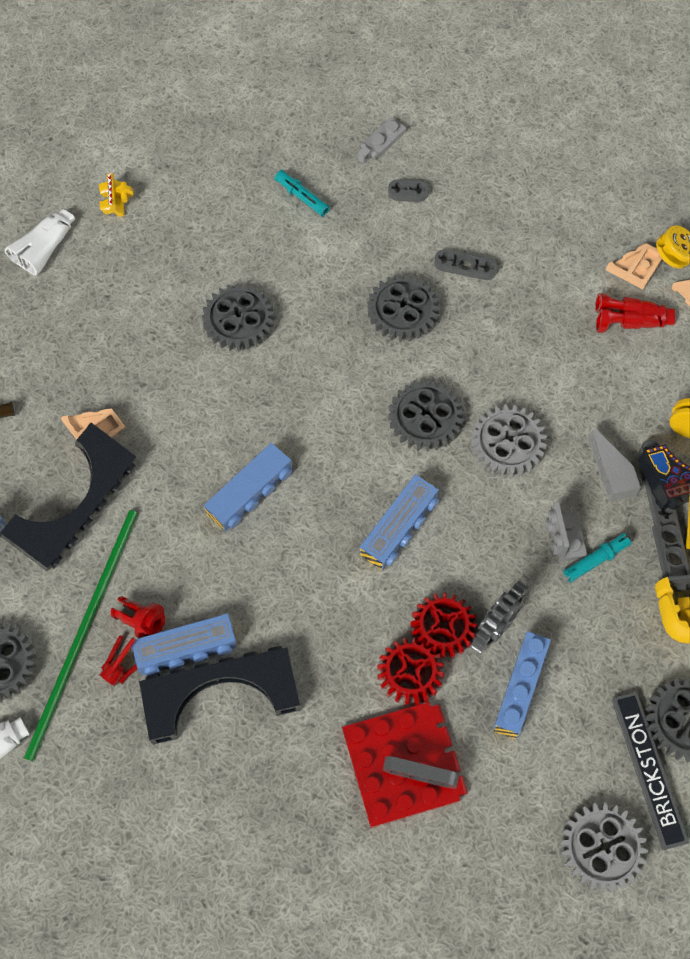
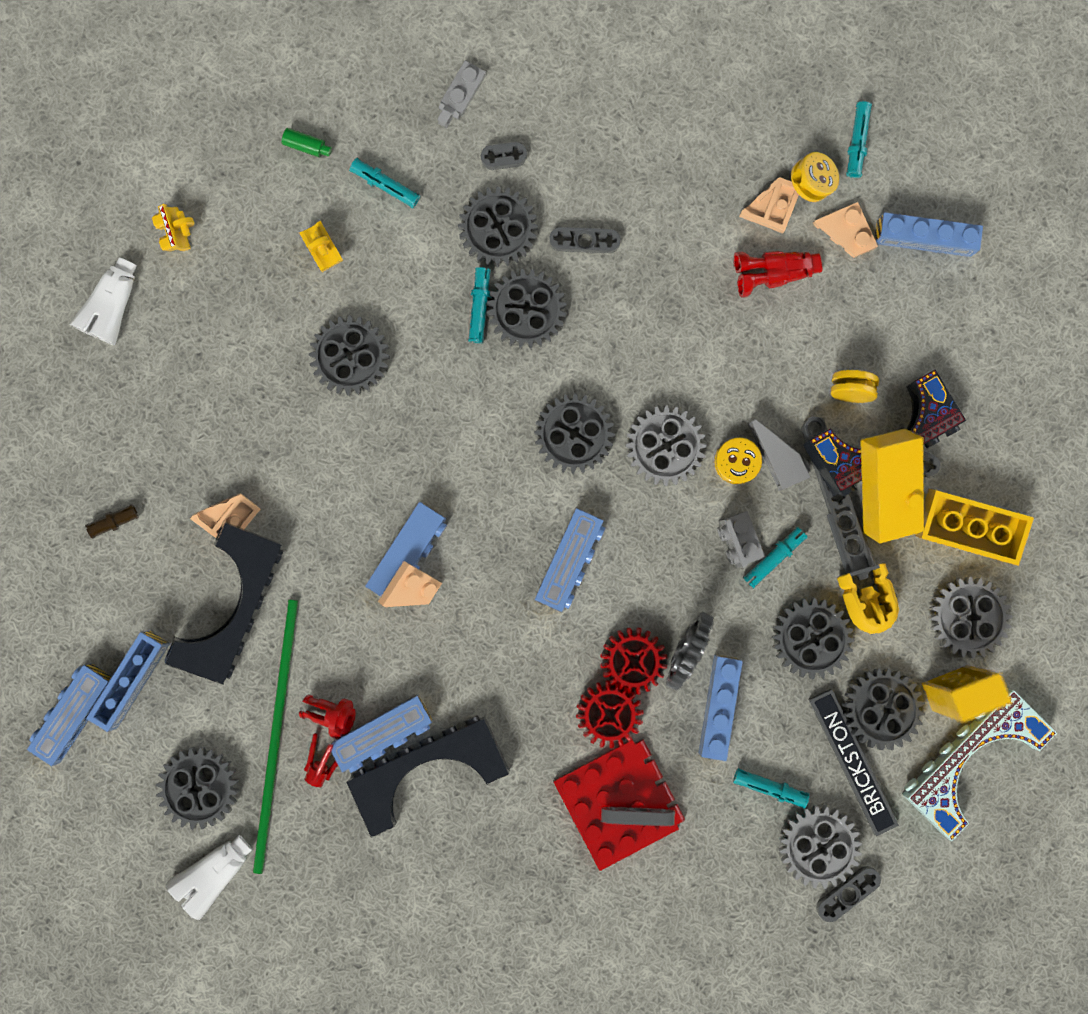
camera: 10 degrees left, 20 degrees up
none -> green cylinder [281,128,332,158]
none -> yellow hips [299,221,343,272]
none -> light nougat wing [378,561,442,607]
none -> dark grey gear [458,186,538,268]
none -> teal pin [468,267,491,344]
none -> yellow head [714,437,762,484]
none -> teal pin [733,768,810,809]
none -> dark grey gear [771,598,855,679]
none -> dark grey beam [816,866,881,922]

